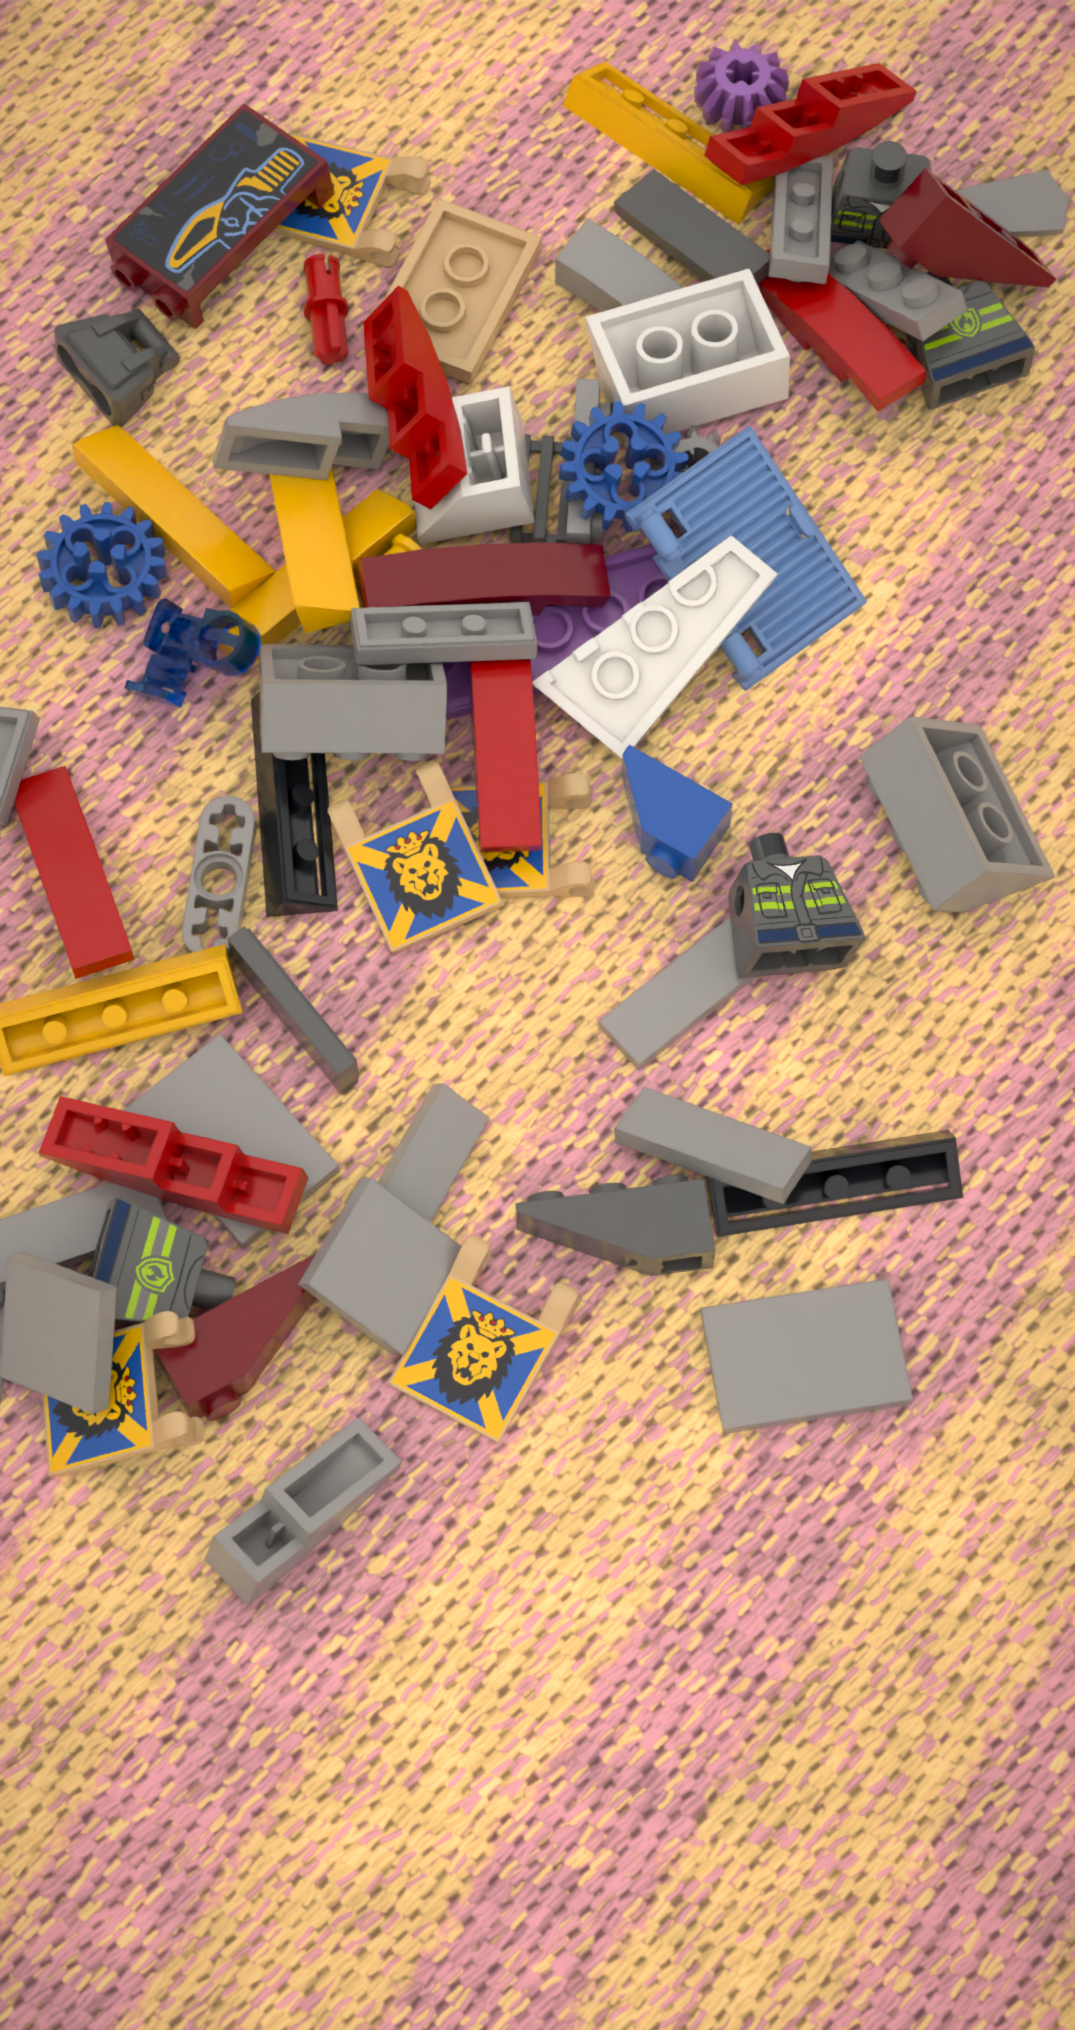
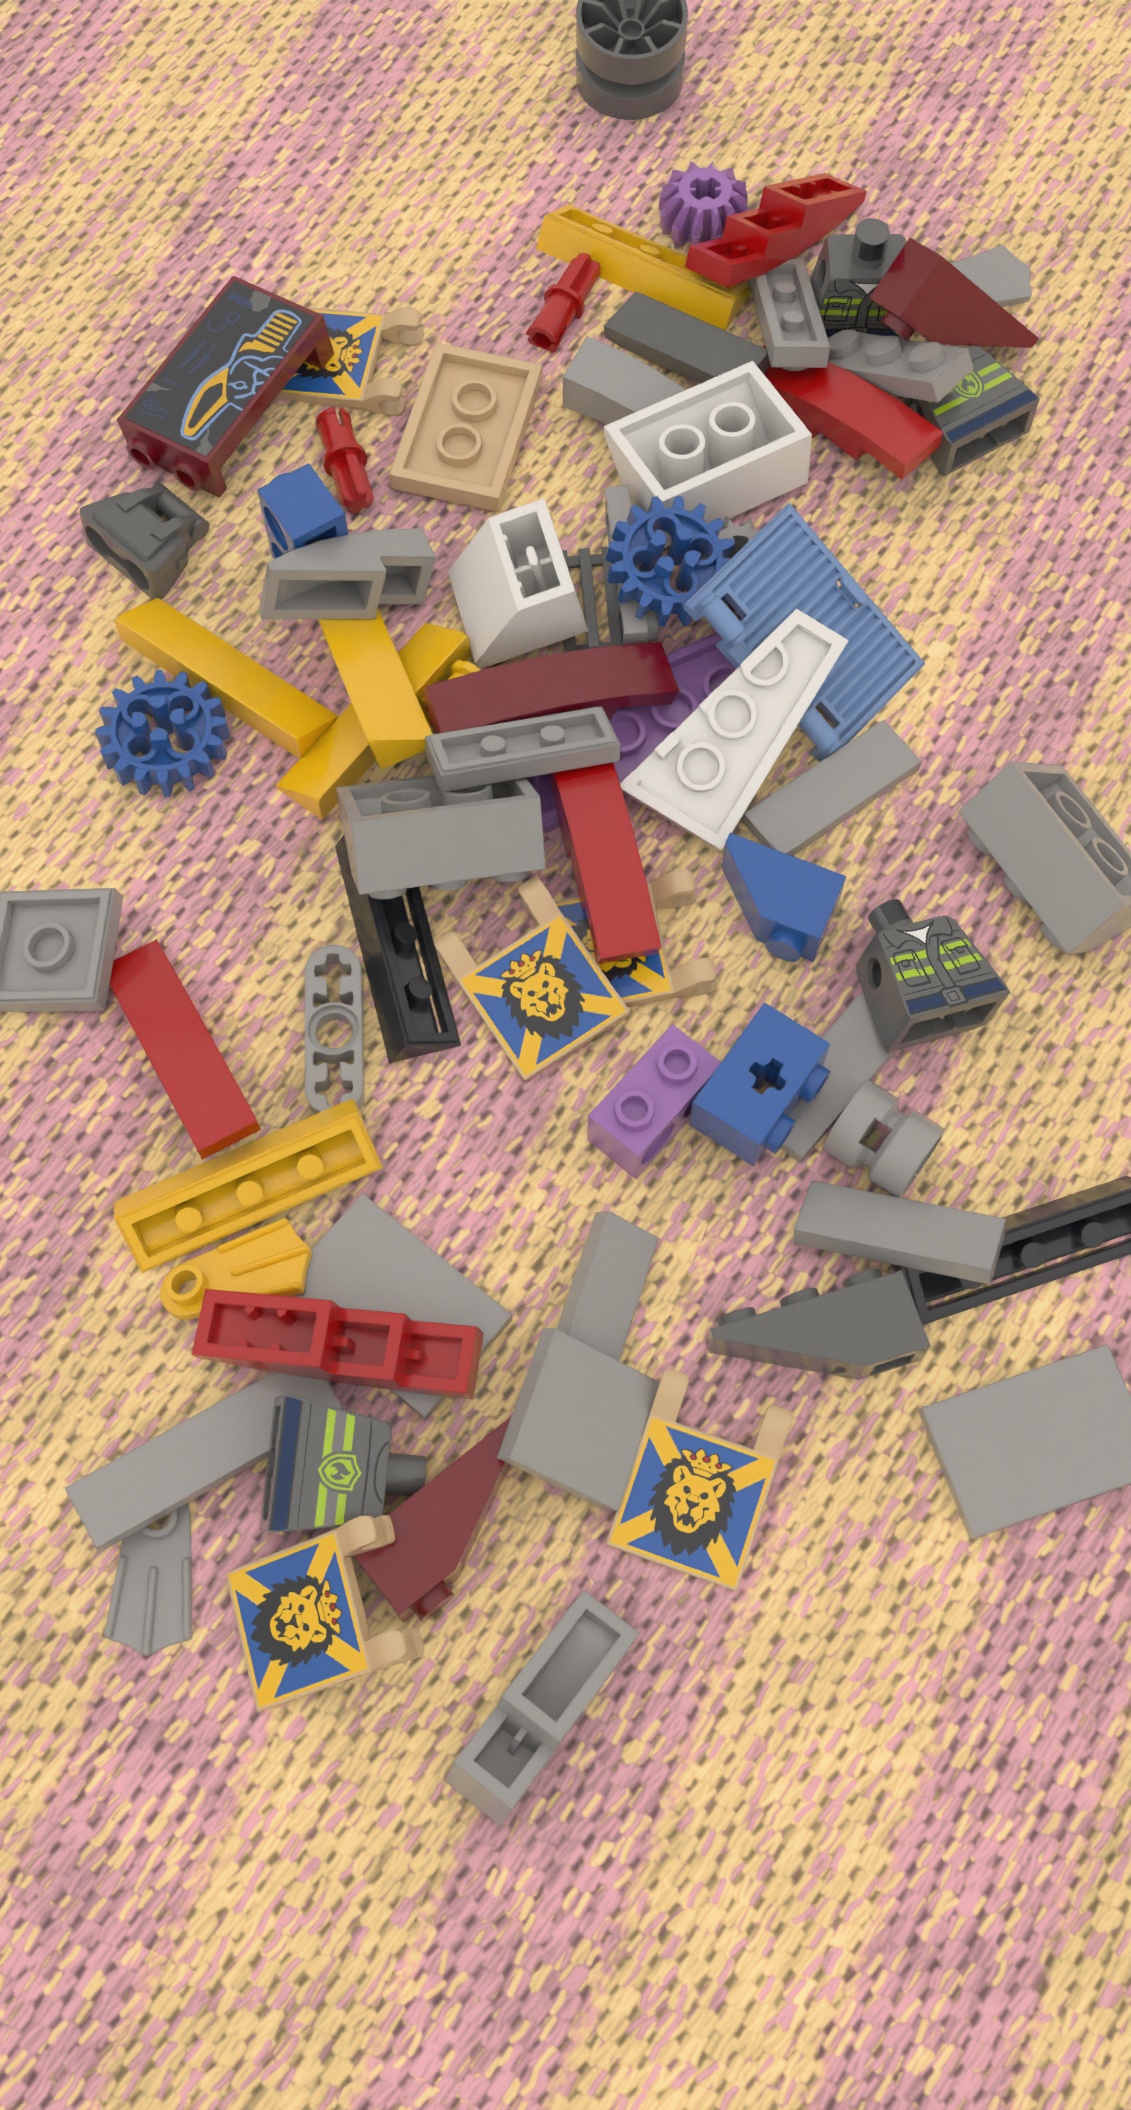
camera: 10 degrees left, 0 degrees up
light grey tile [0,1252,117,1414] -> none
clear blue piece [124,598,261,708] -> none
dark grey tile [227,926,359,1095] -> none
red slope [363,285,467,510] -> none
none -> yellow piece [160,1218,312,1320]
none -> blue brick [257,463,348,559]
none -> red axle [526,253,601,353]
none -> medium lavender brick [587,1024,721,1179]
none -> blue brick [689,1002,831,1167]
none -> light grey tile [742,719,922,856]
none -> light grey wheel [822,1079,946,1198]

